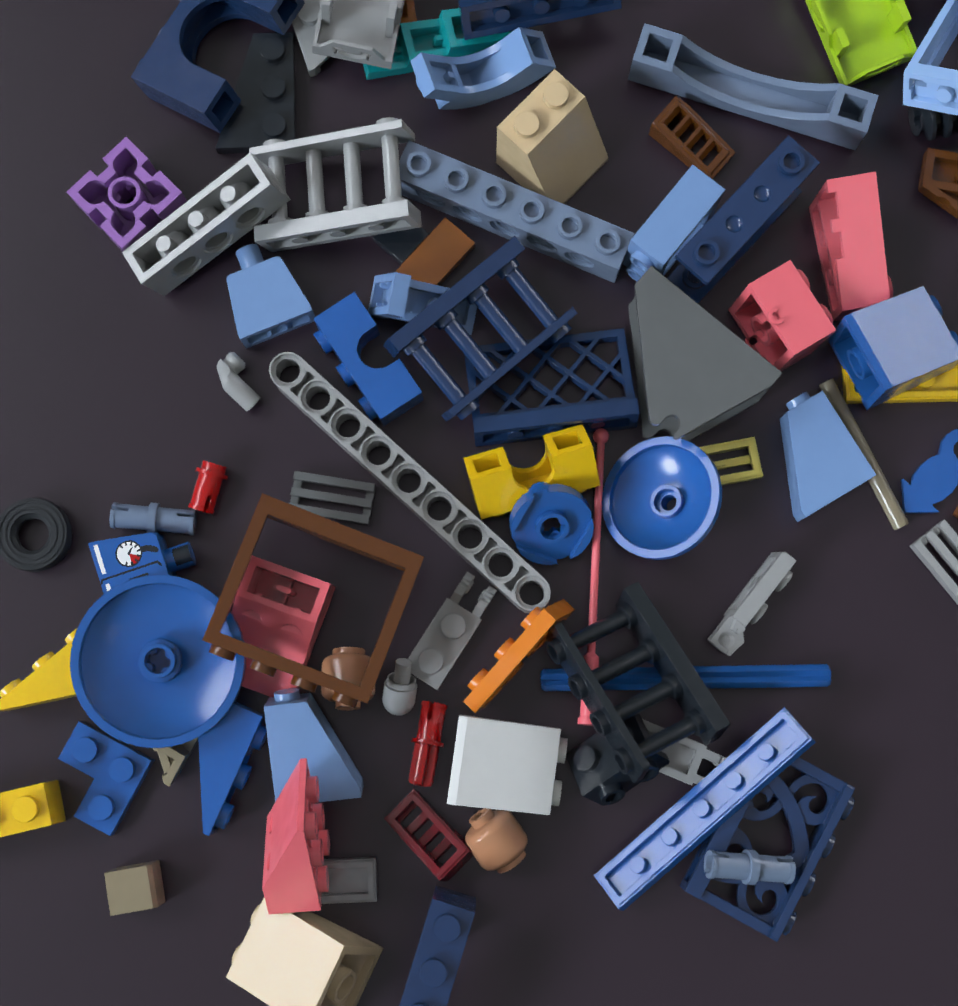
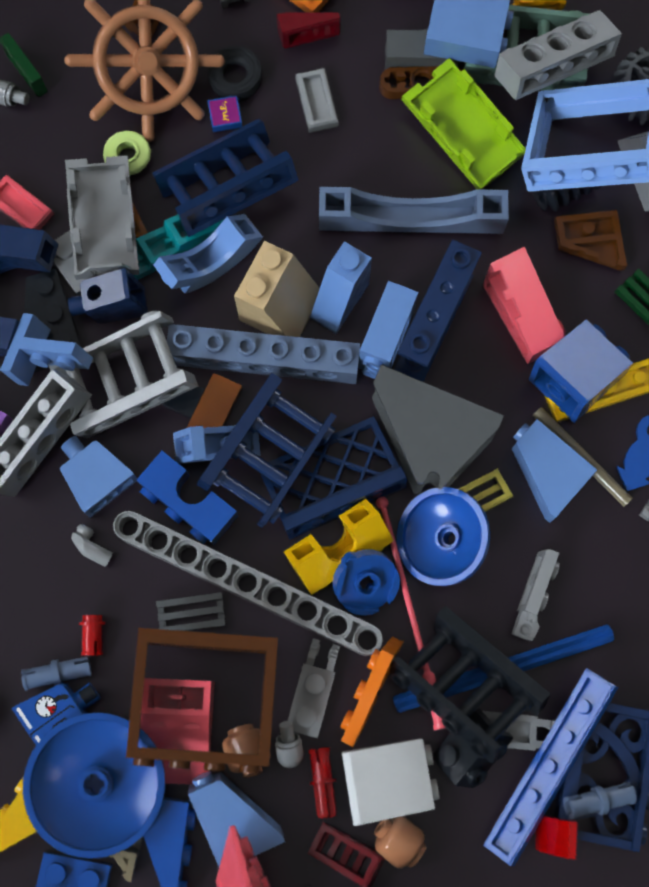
camera: 20 degrees left, 5 degrees down
reddish brown slope [648,95,736,179] -> none
coral brick [728,260,836,371] -> none
none -> medium blue bracket [0,313,93,386]
none -> dark blue torso [68,268,148,323]
none -> medium blue slope [310,241,372,334]
none -> red slope [535,815,577,859]

